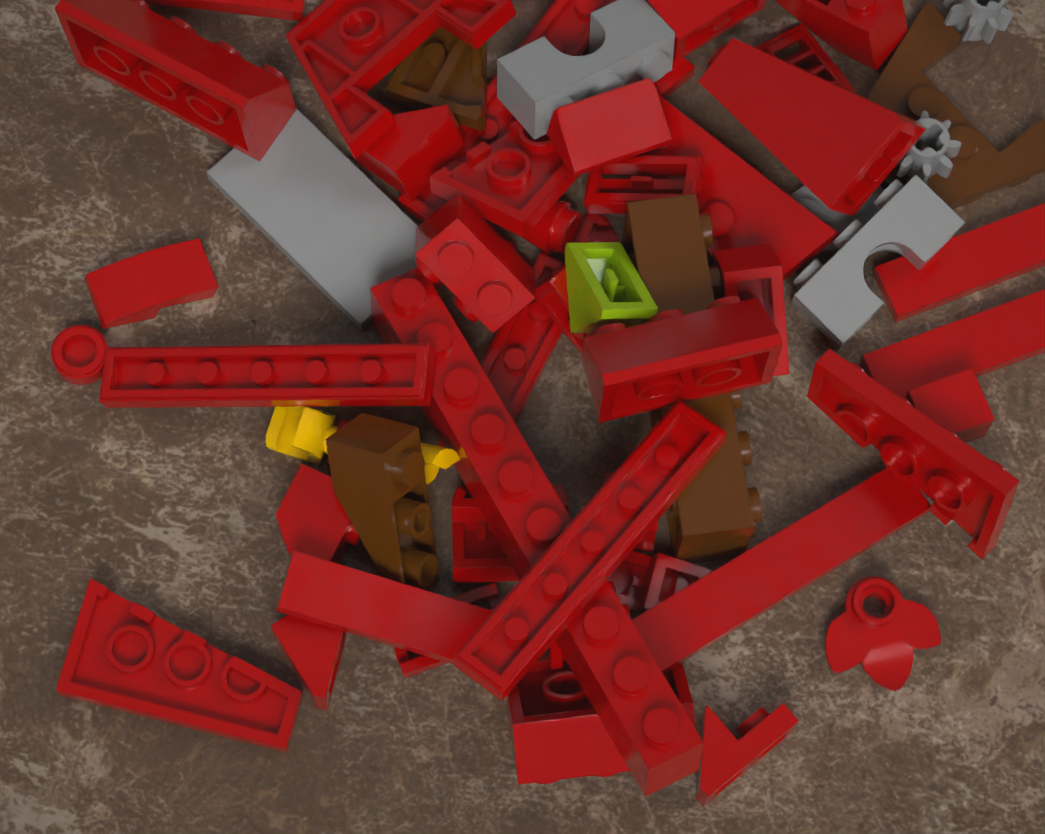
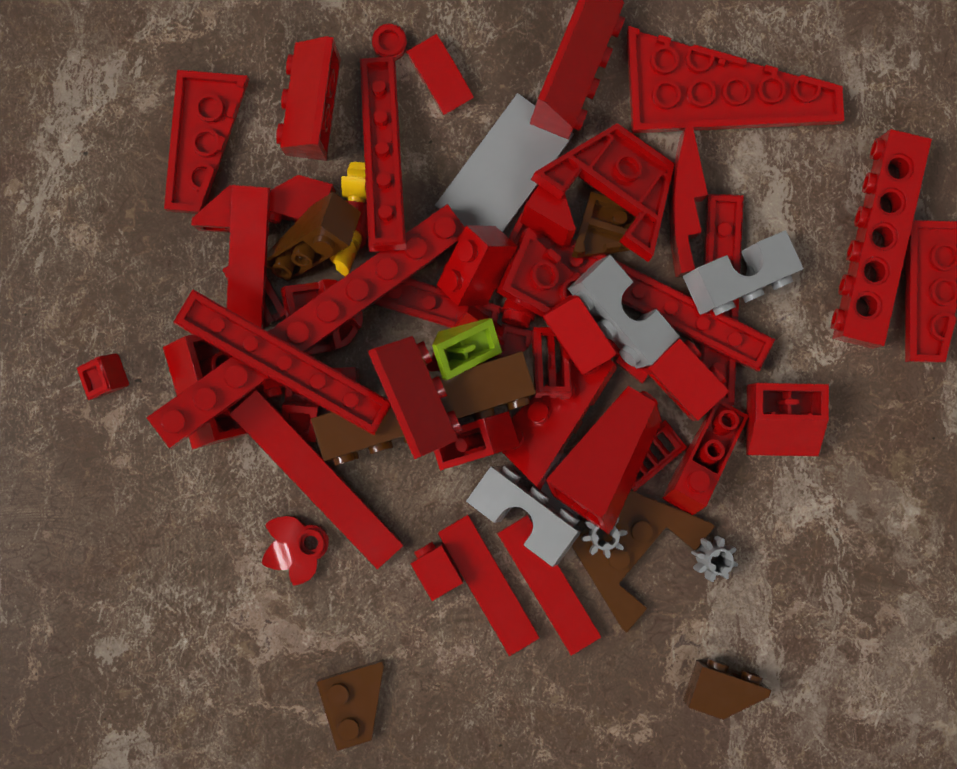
camera: 80 degrees right, 15 degrees up
red slope [696,703,799,807] -> none
red wing [807,349,1020,560] -> none
none -> red slope [276,36,341,161]

